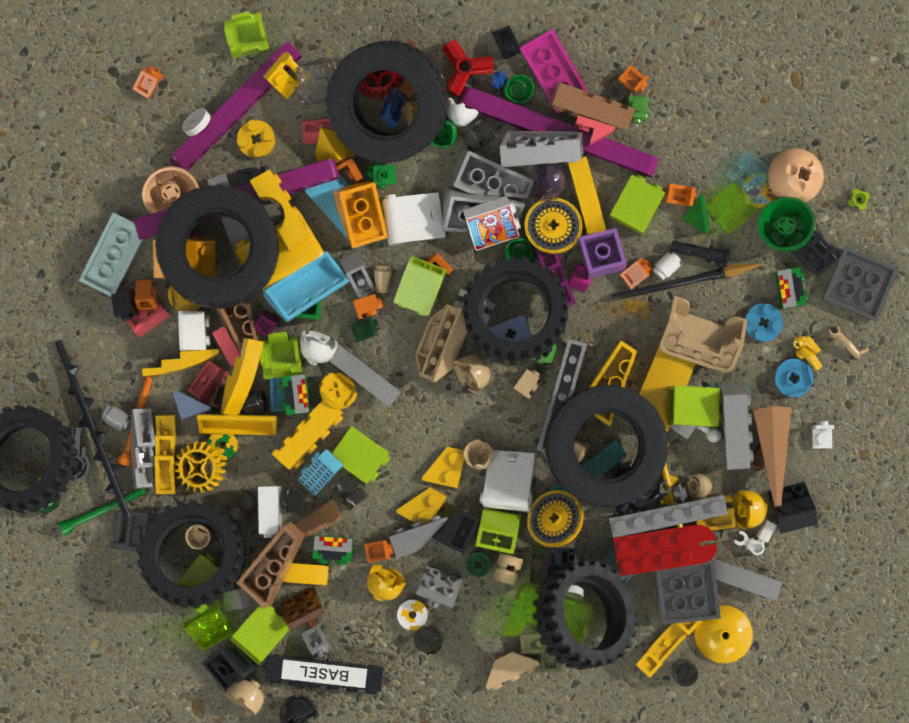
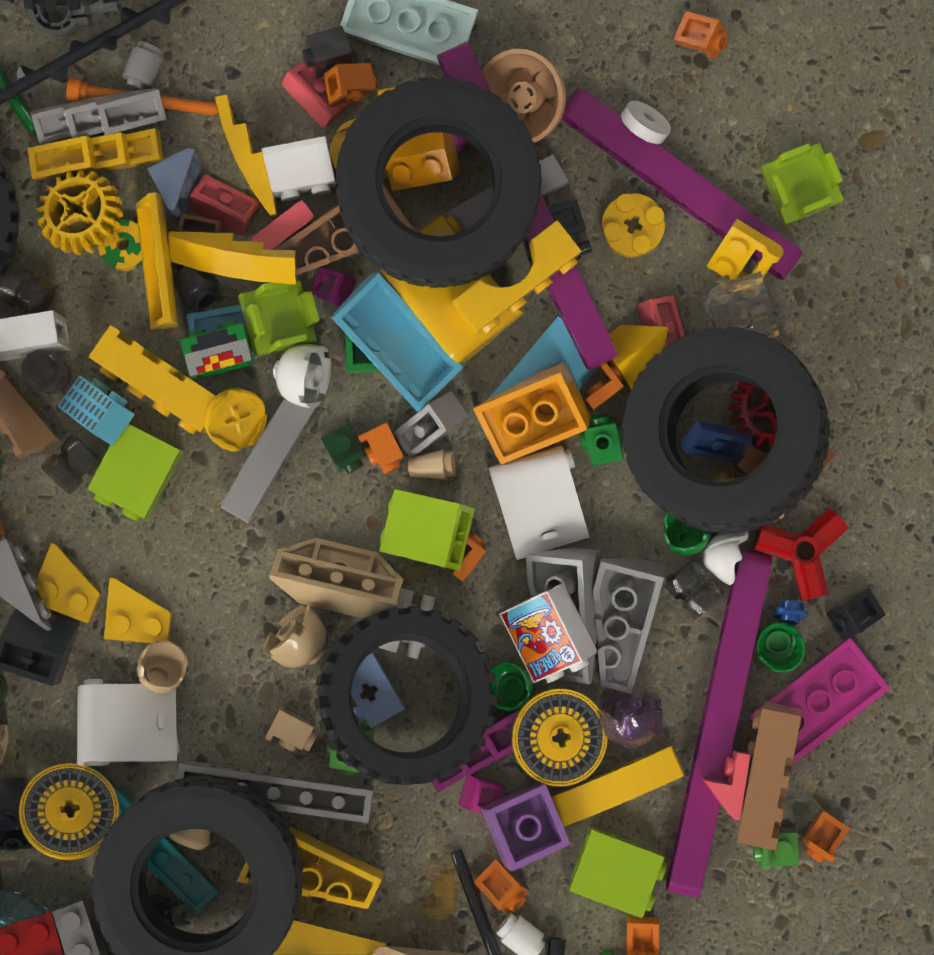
camera: 75 degrees right, 0 degrees up
lime slope [475,508,521,554] -> none
light grey wedge [500,131,583,167] -> none

